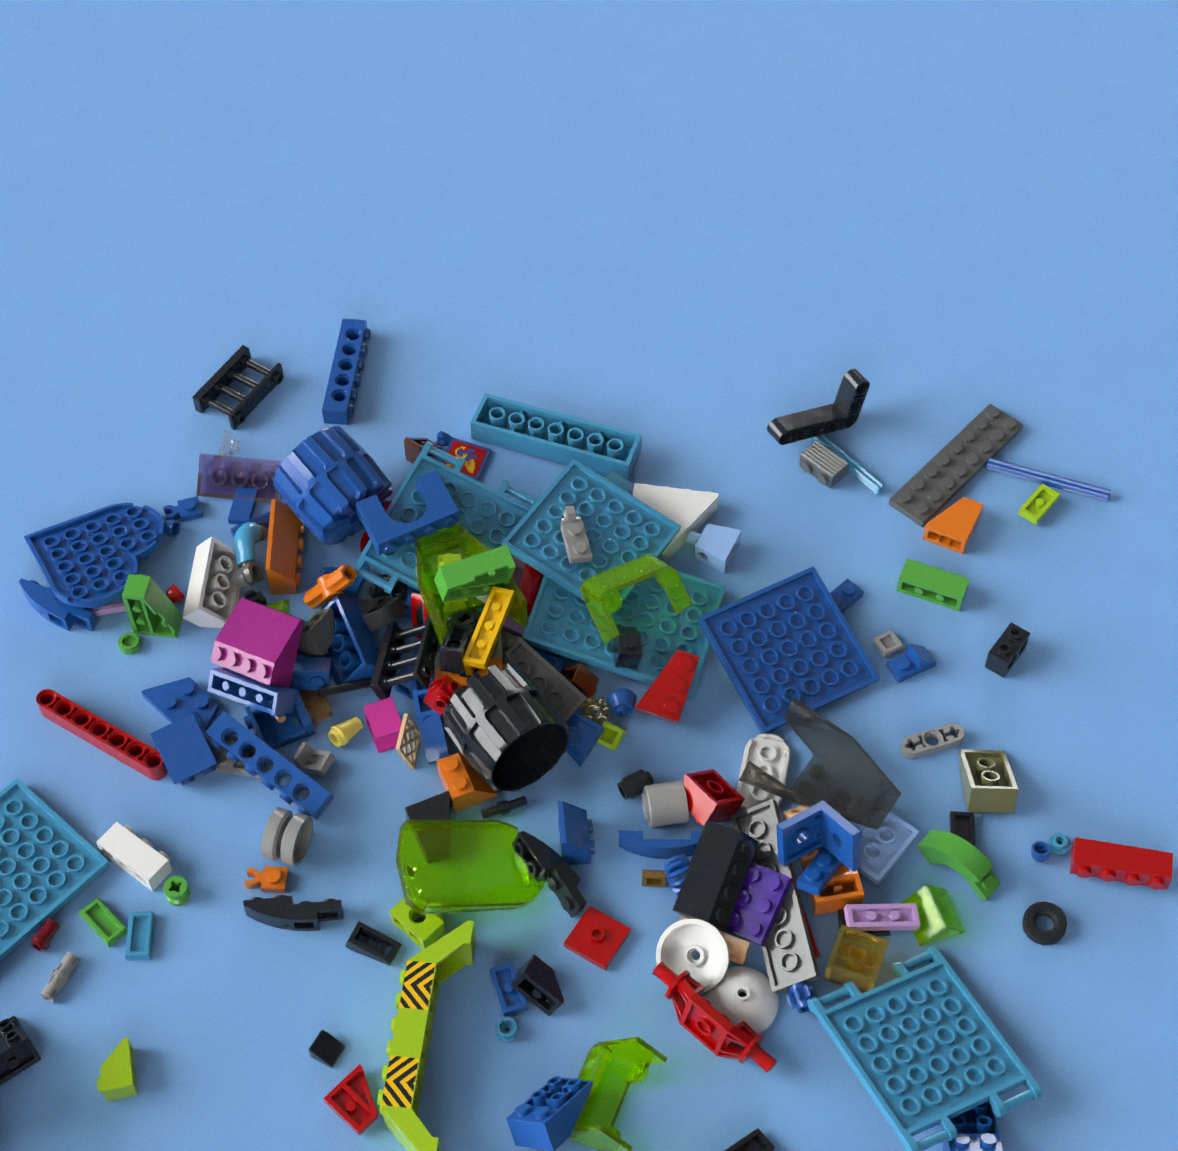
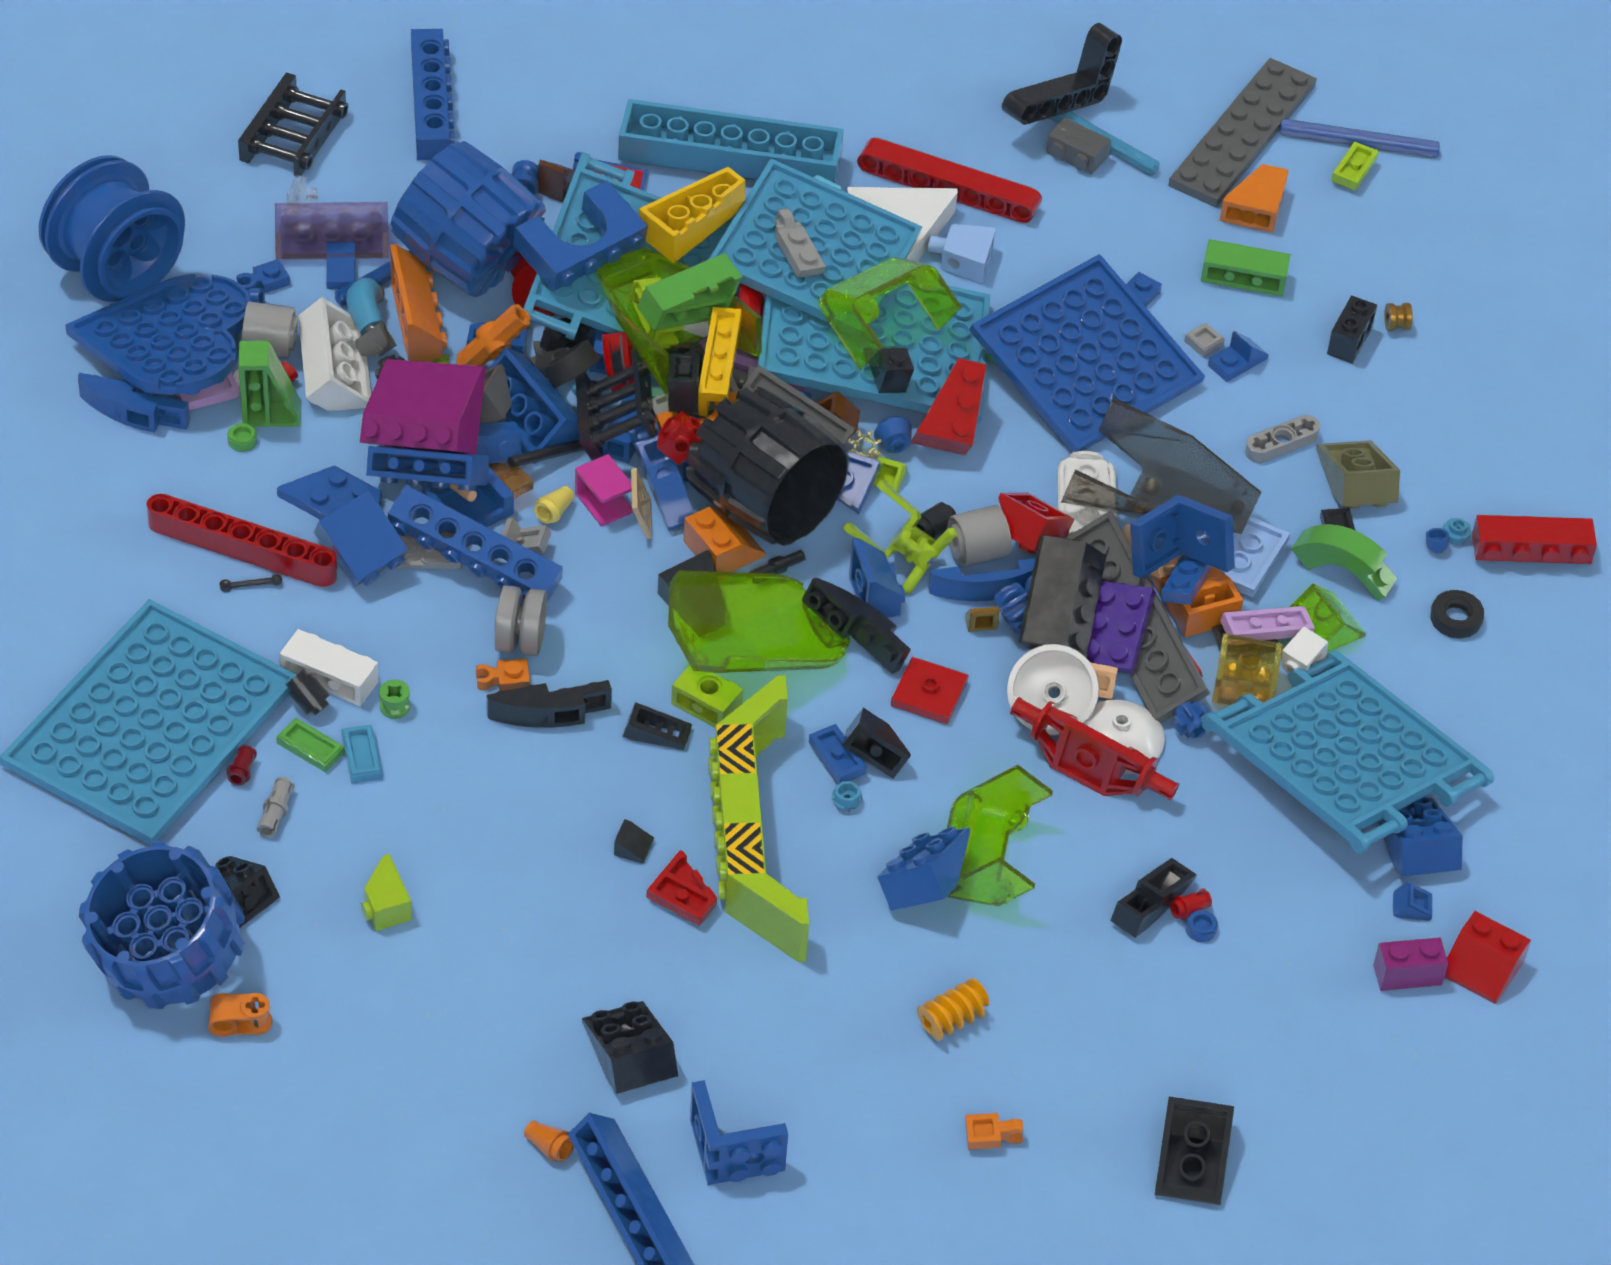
camera: 15 degrees left, 5 degrees down
none -> blue wheel [38,155,185,302]
none -> black hinge [219,574,283,592]
none -> light grey piece [242,301,298,358]
none -> black brick [285,669,330,715]
none -> blue wheel [512,160,538,195]
none -> yellow wedge [639,167,746,264]
none -> lime piece [843,479,957,595]
none -> red beam [857,137,1042,223]
none -> white brick [1281,627,1328,674]
none -> pearl gold wheel [1384,303,1413,331]

